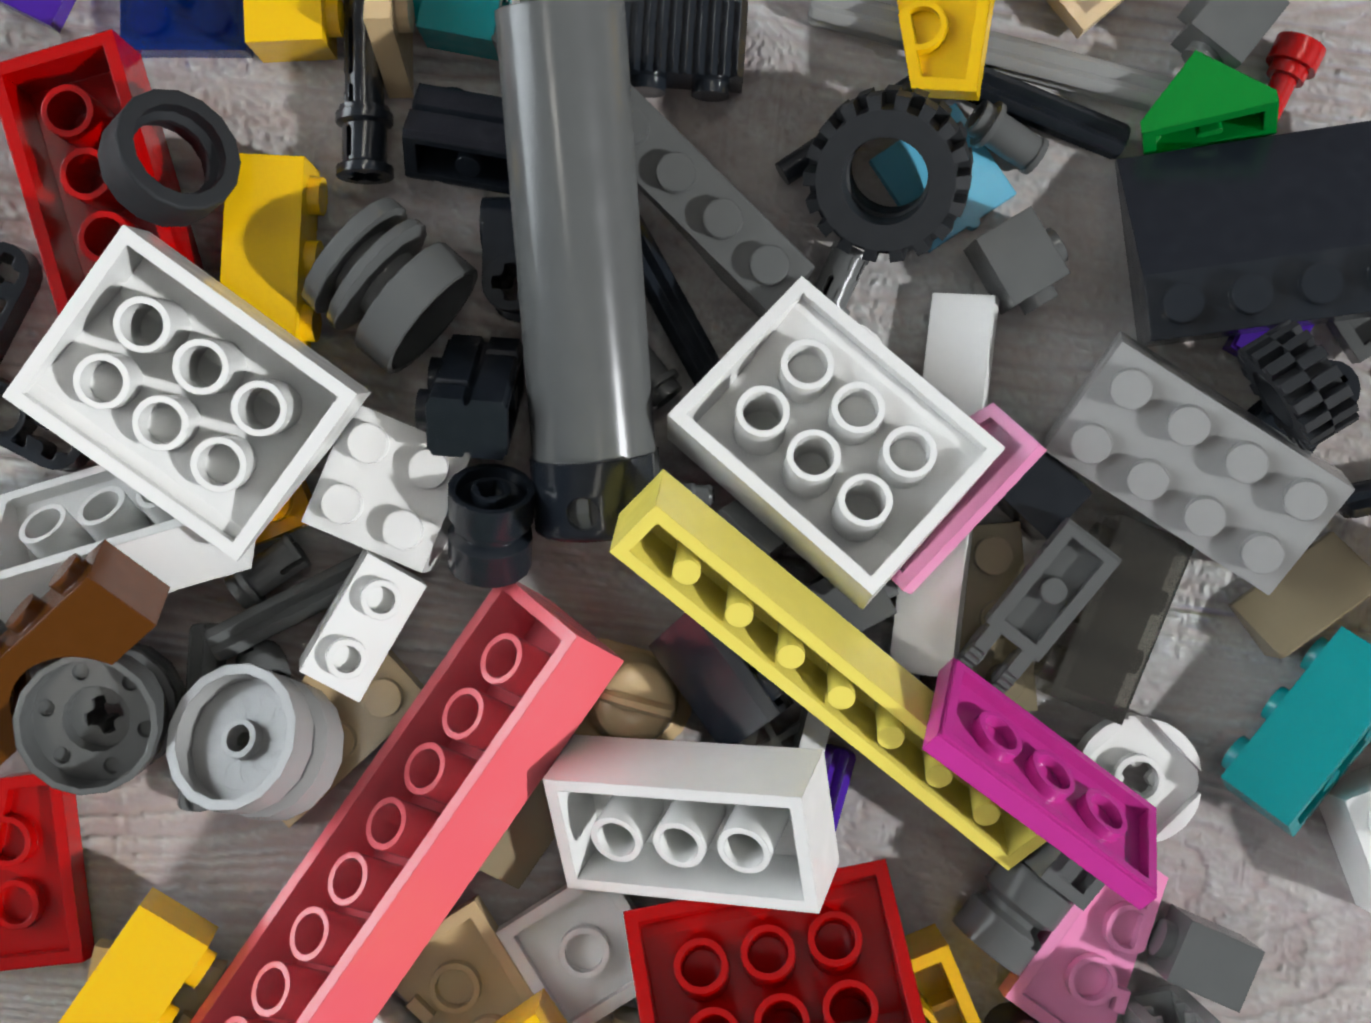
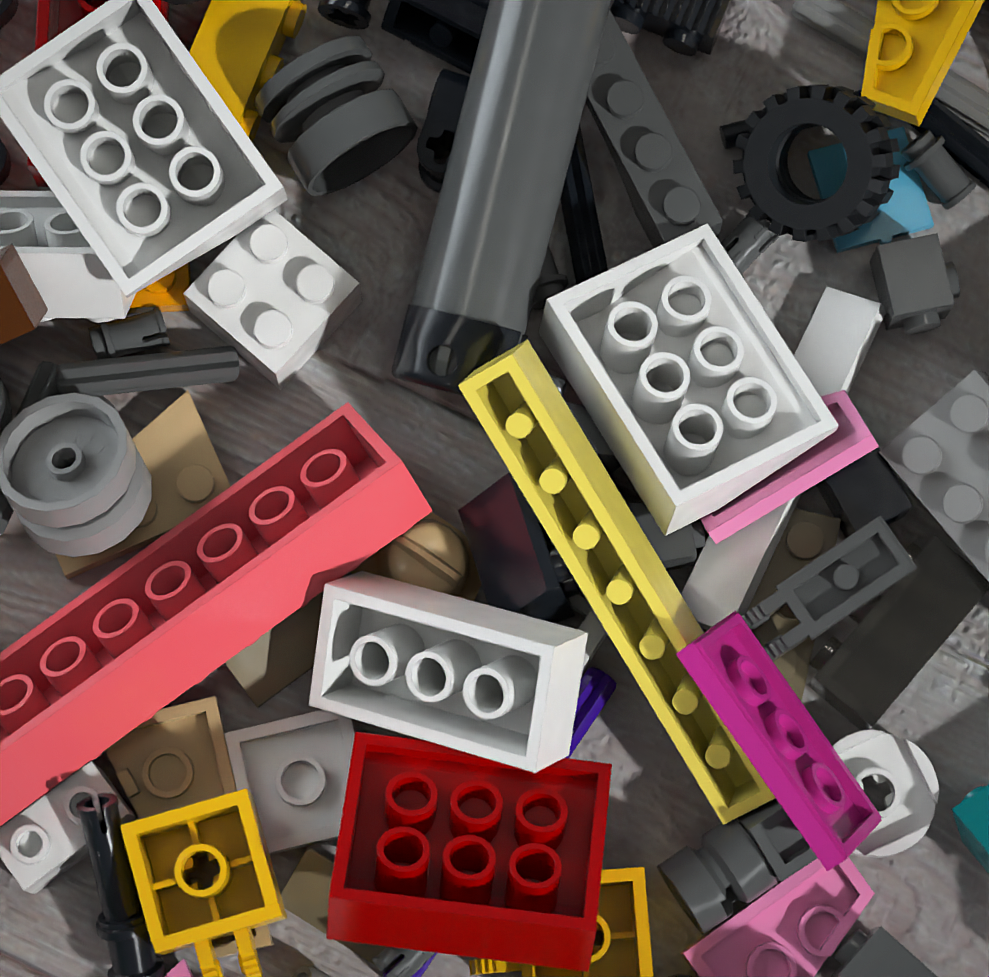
camera: 15 degrees right, 10 degrees down
white brick [299,548,427,702] -> none
black brick [415,334,525,460] -> none
black wheel [448,464,535,588] -> none

